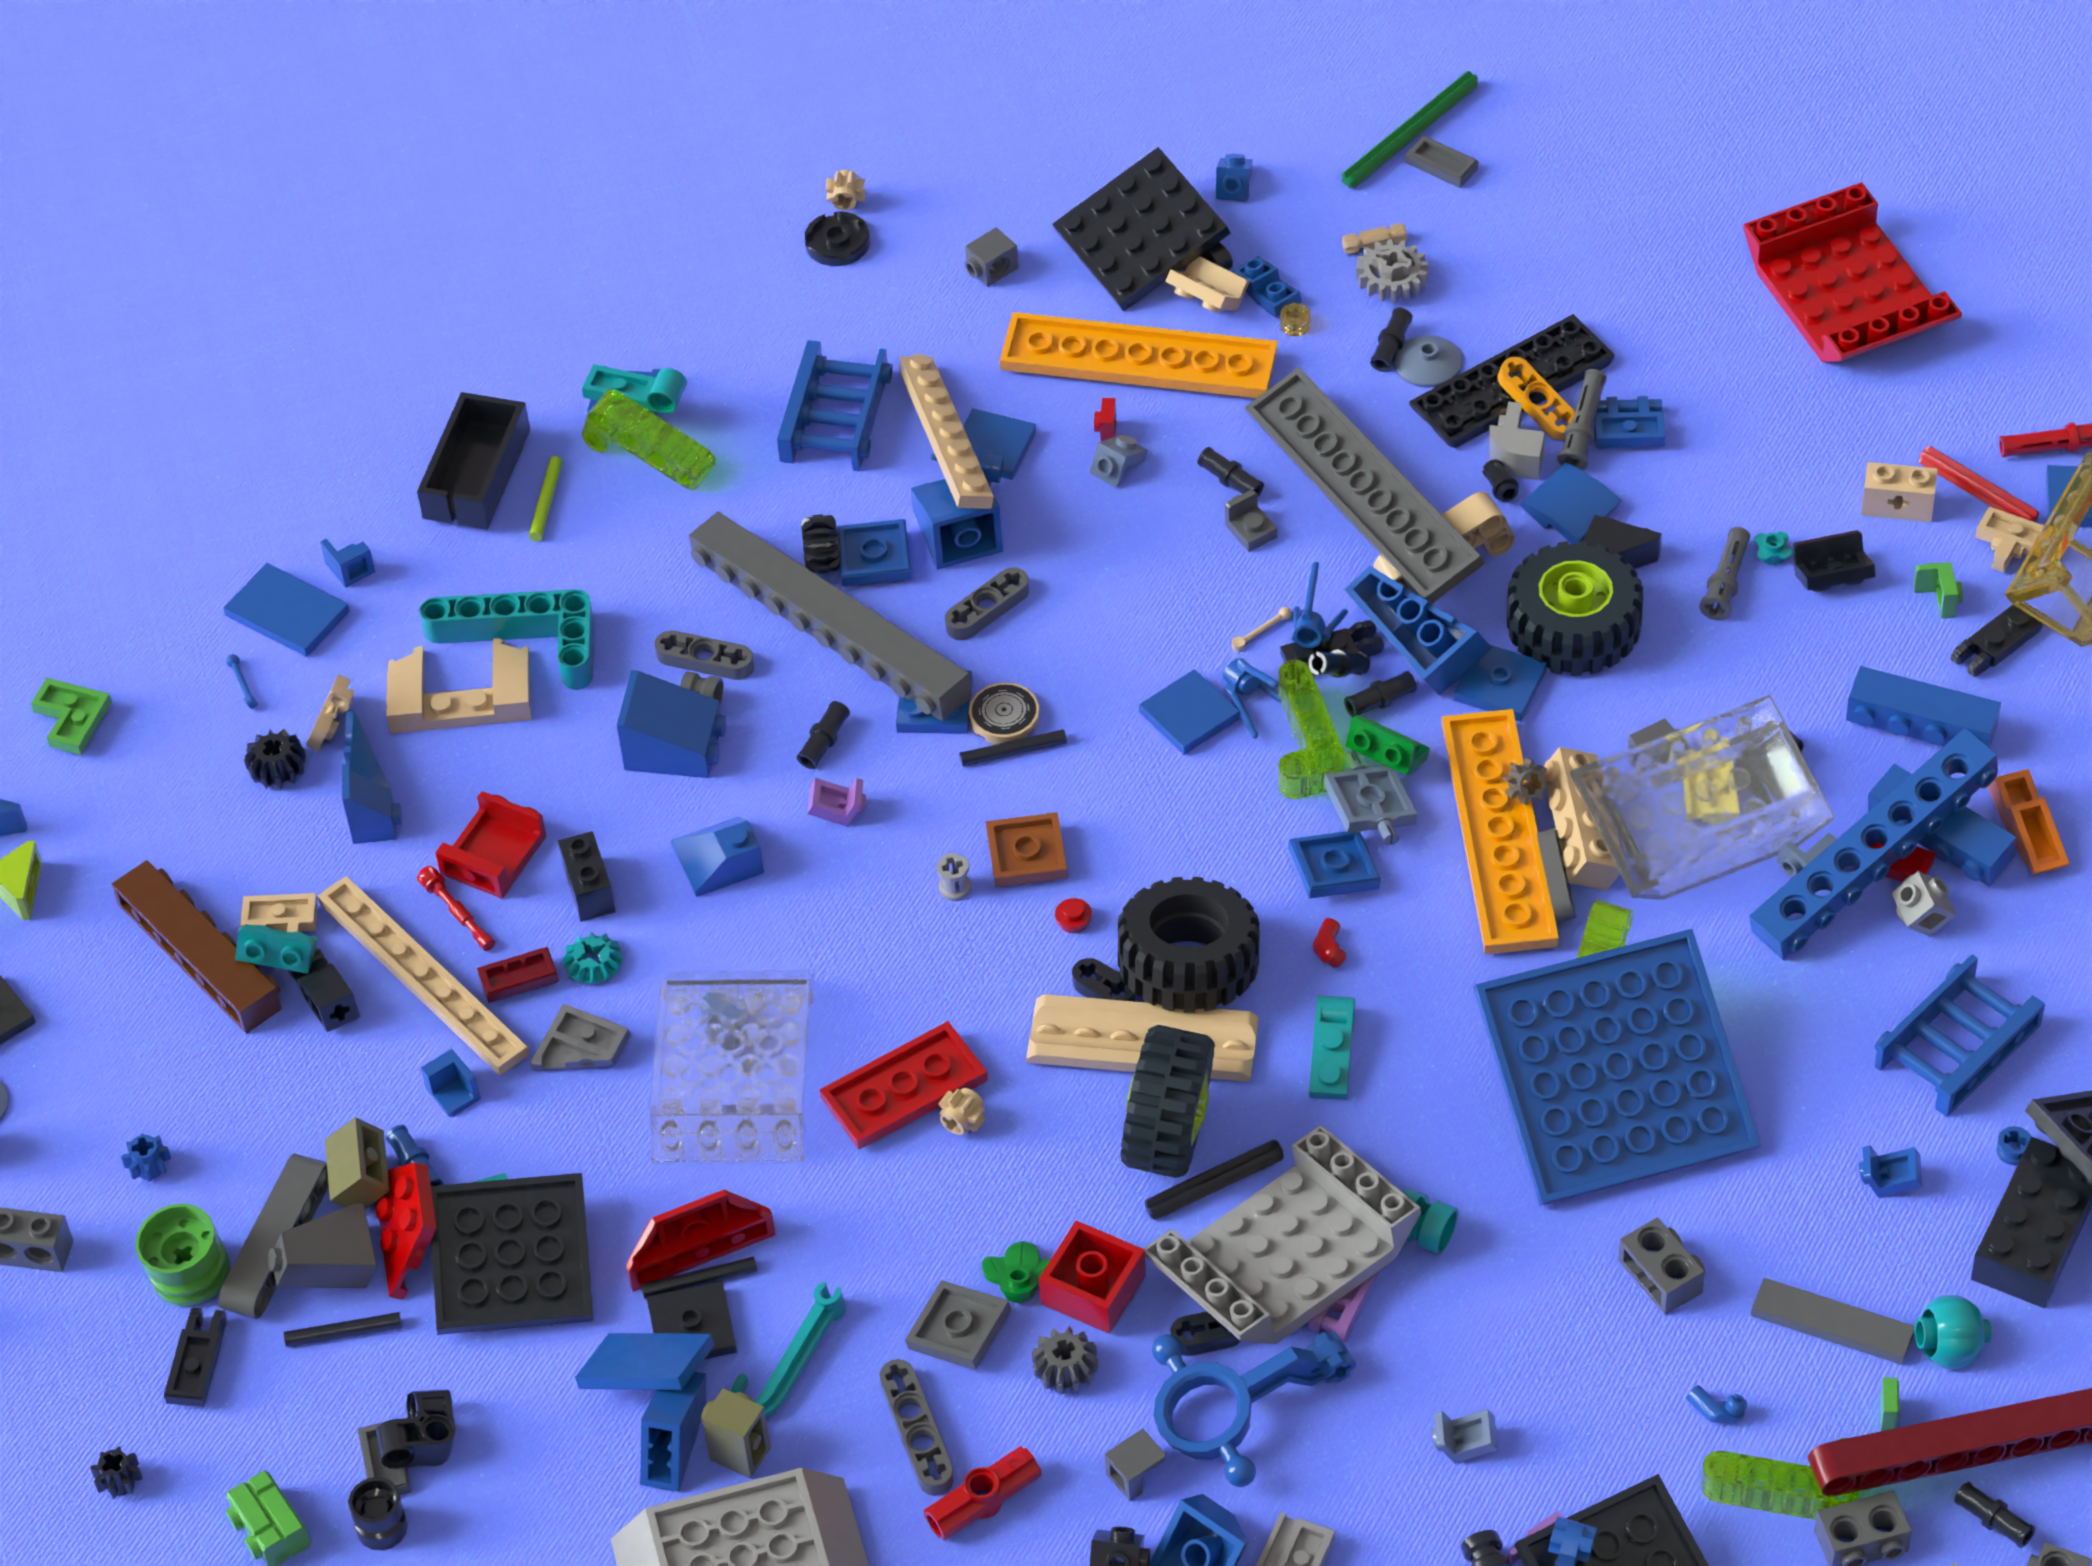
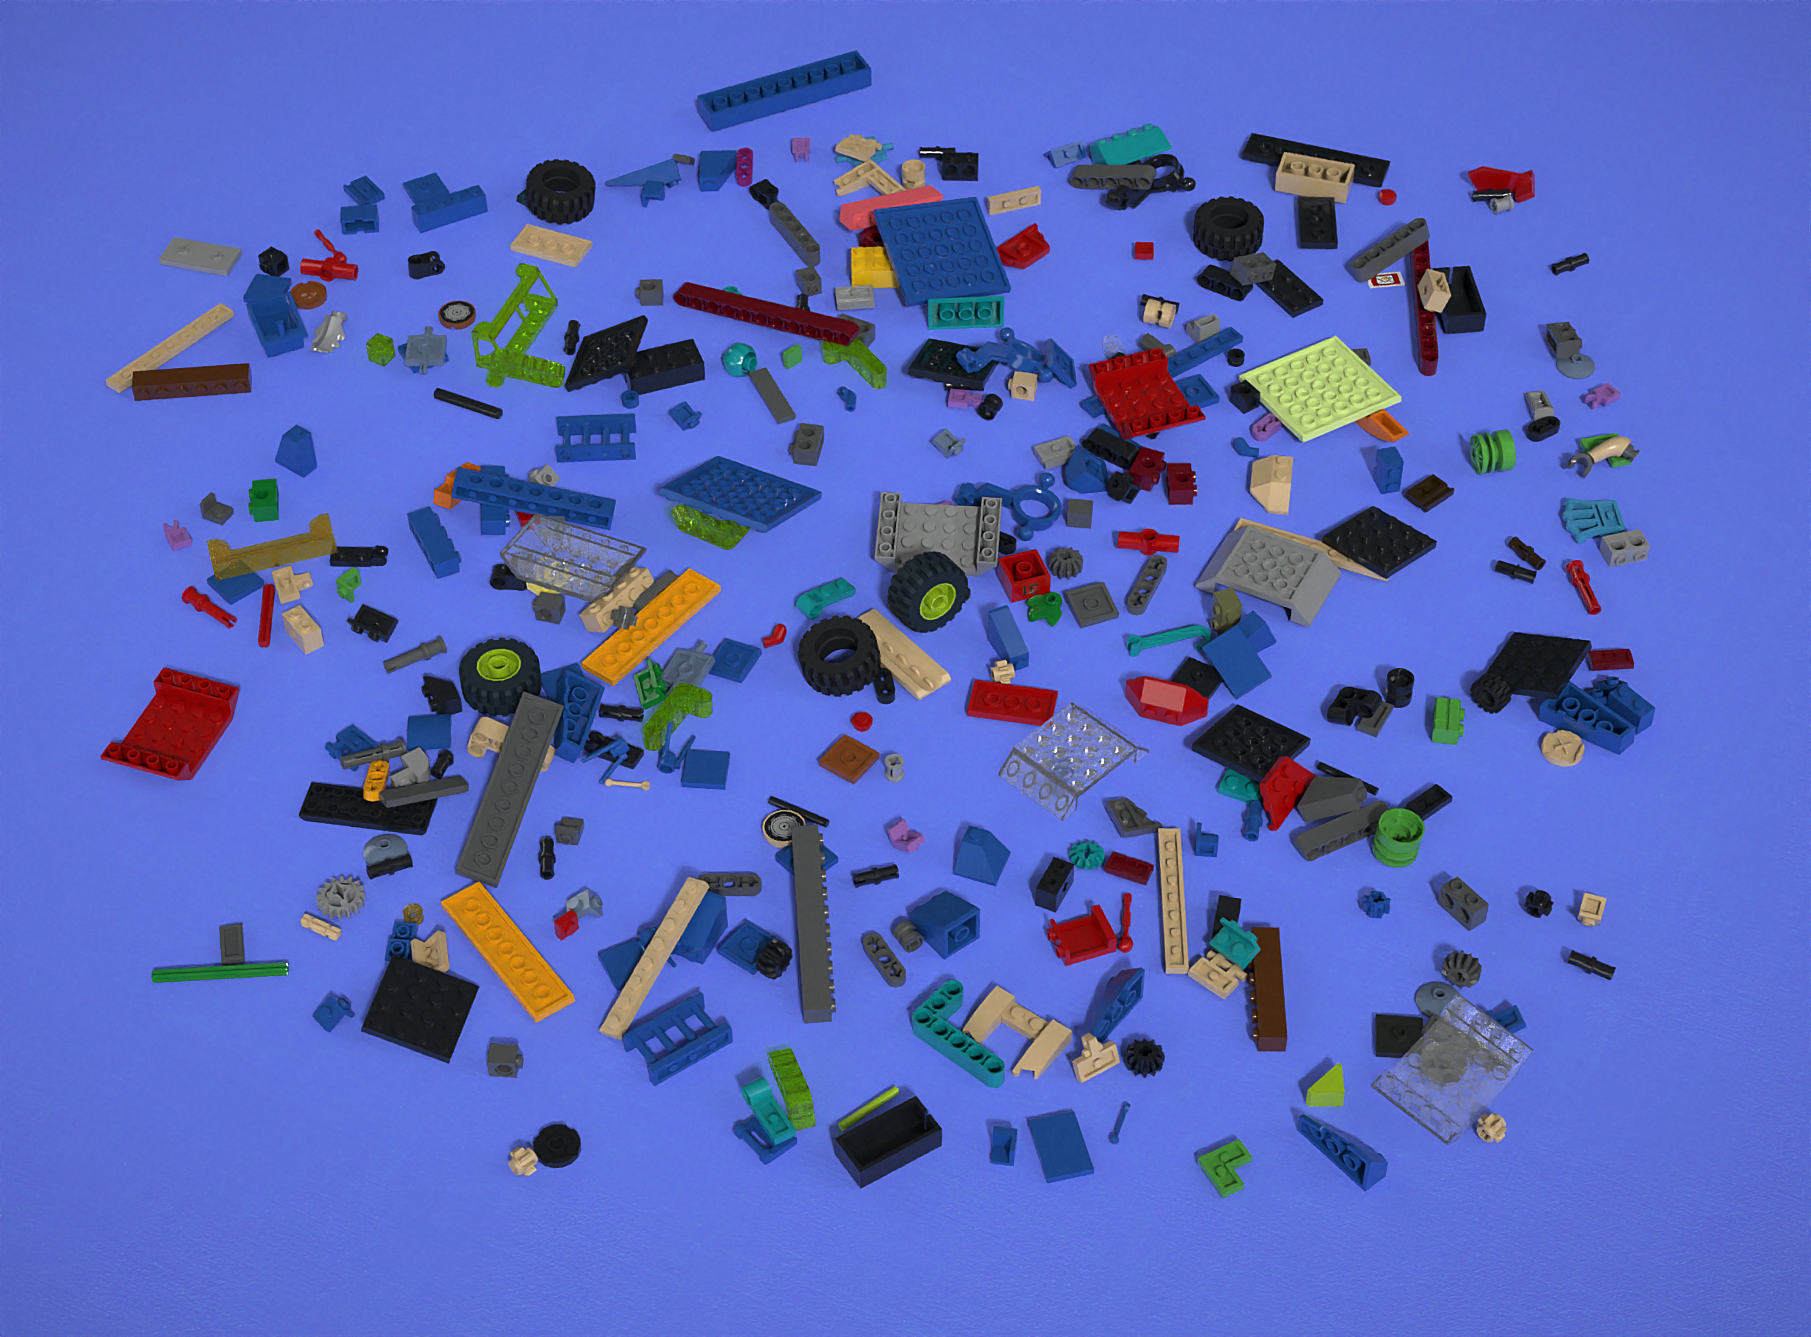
camera: 140 degrees left, 5 degrees down
black gear [90,1446,143,1499] -> none
olive brick [325,1117,390,1209] -> none
black pin [1308,649,1370,678] -> none
teal wheel [1403,1188,1459,1255] -> none
teal plate [1754,531,1792,565] -> none
none -> dark grey tile [379,776,469,808]
none -> blue slope [988,605,1029,671]

